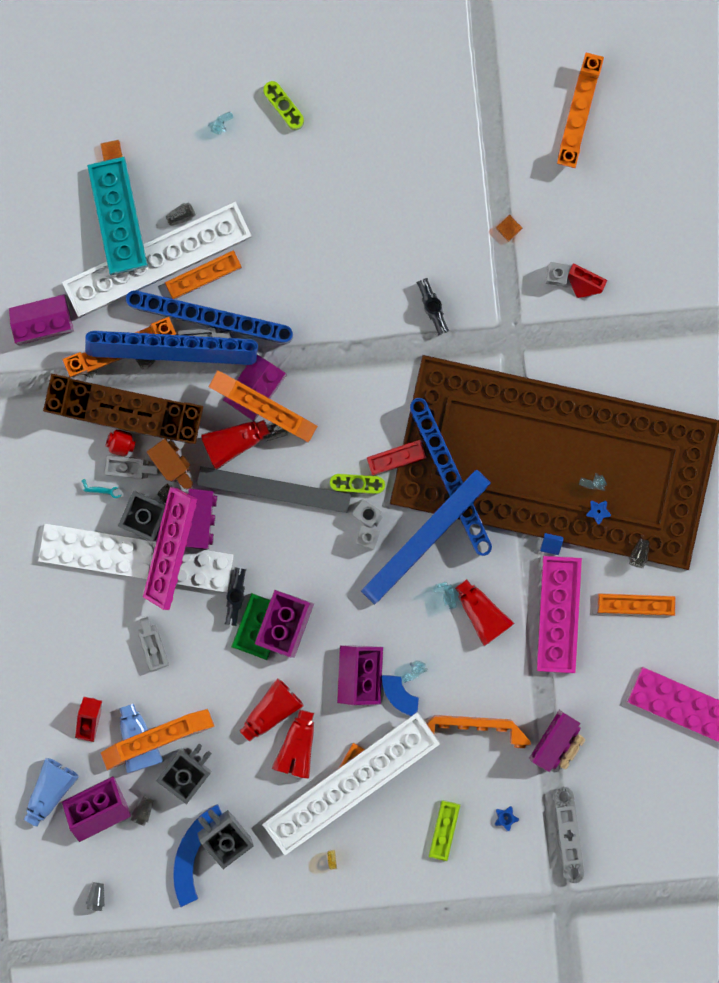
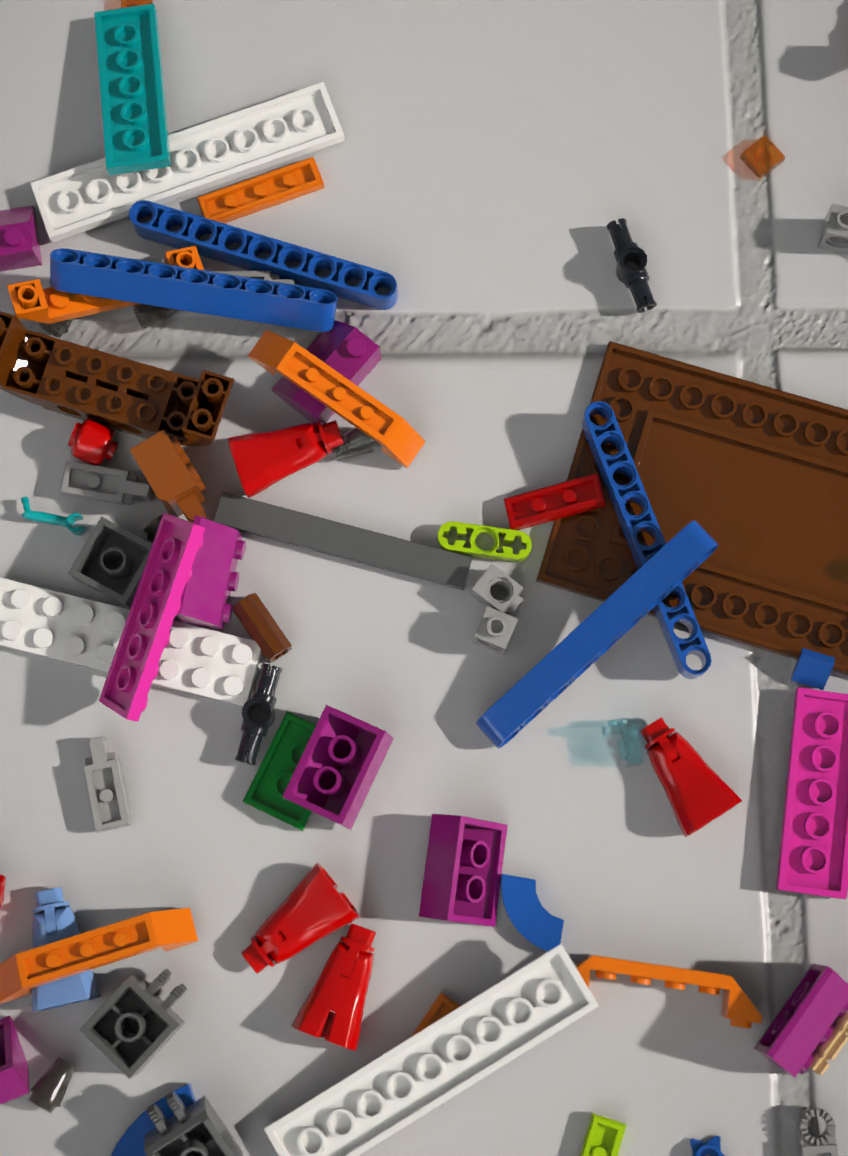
camera: 10 degrees right, 10 degrees down
clear smoke cone [166,202,196,226] -> none
clear light blue plate [402,660,428,683] -> none
none -> reddish brown axle [232,593,292,663]

